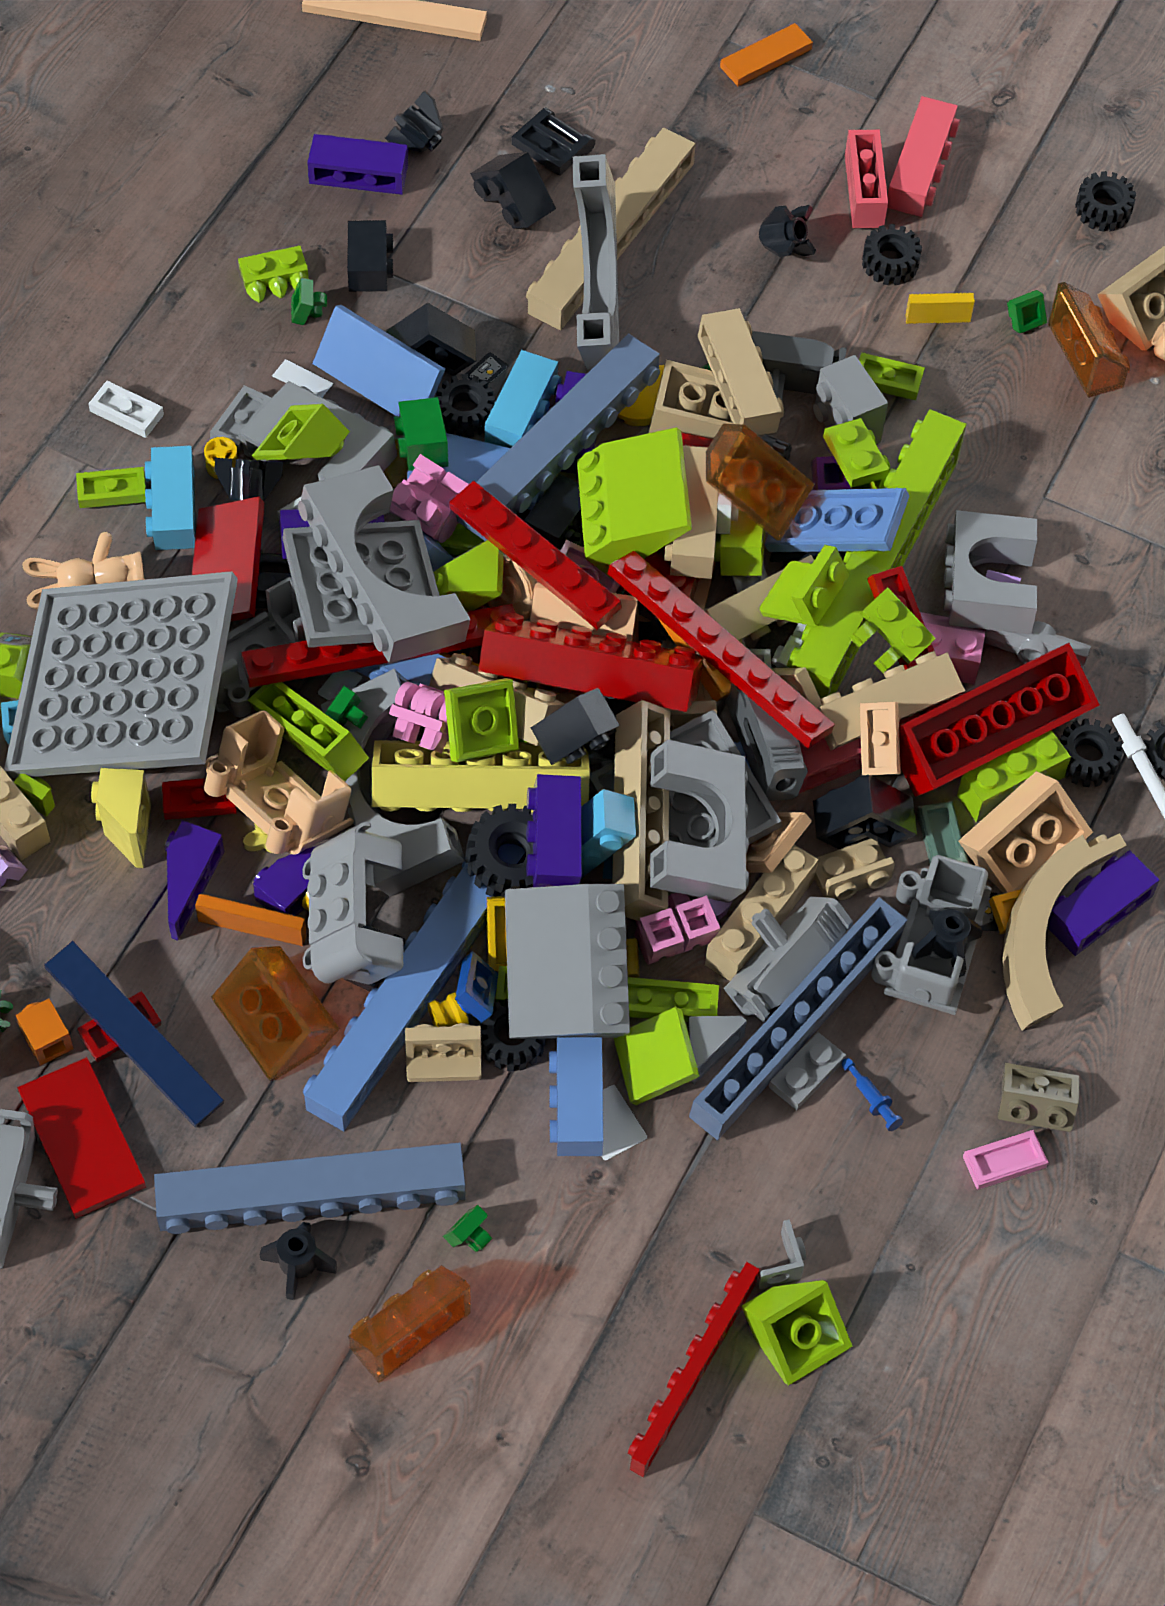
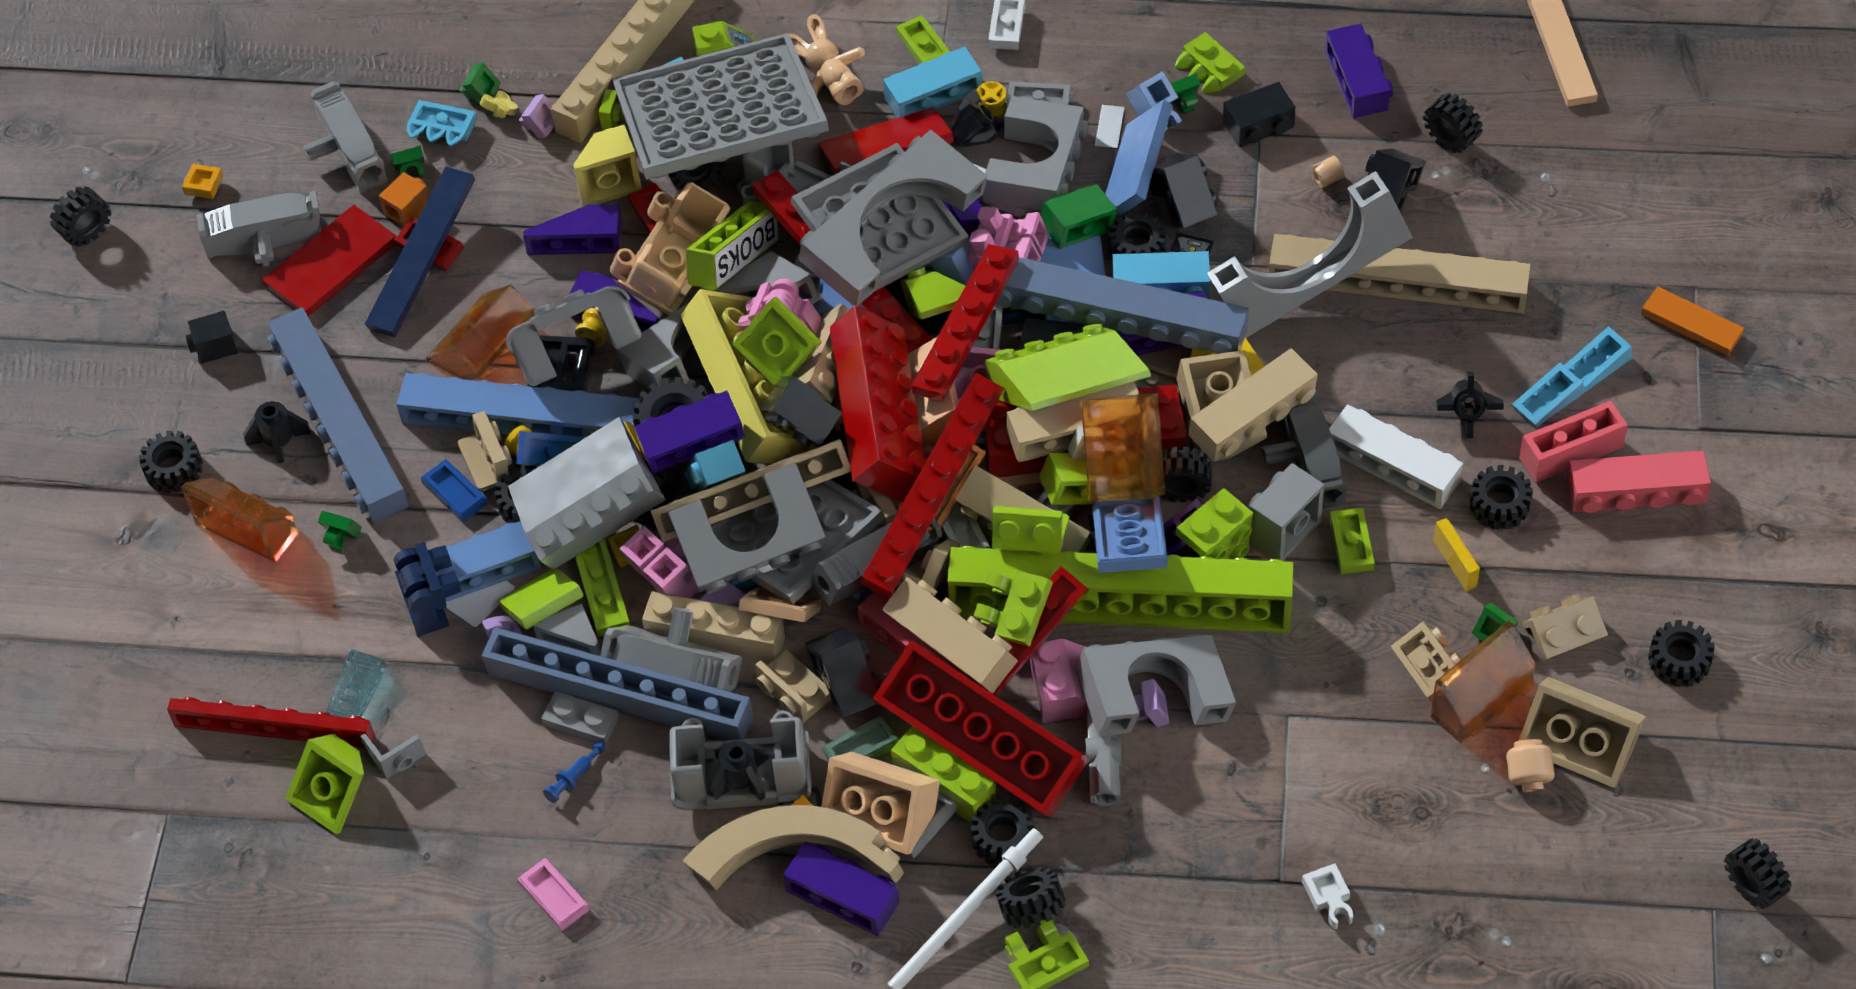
camera: 75 degrees right, 5 degrees down
orange tile [195,894,307,946] -> none
lime slope [252,404,350,460] -> none
green tile [325,686,369,729] -> none
black brick [385,90,443,152] -> none
black plate [512,107,596,176] -> none
light nougat plate [860,702,901,775] -> none
dark tan bracket [998,1063,1079,1132] -> none
none -> black tyre [139,430,203,493]
none -> black brick [185,310,238,364]
none -> clear light blue slope [326,649,387,717]
none -> dark blue hips [394,541,462,637]
none -> blue tile [421,459,488,523]
none -> lavender tile [482,616,522,640]
none -> light blue brick [1126,71,1182,130]
none -> light nougat hose [1311,155,1345,189]
none -> white brick [1329,404,1463,509]
none -> tan bracket [1391,621,1470,702]
none -> black tyre [1423,93,1483,153]
none -> medium azure slope [1512,326,1633,428]
none -> tan bracket [1522,593,1608,660]

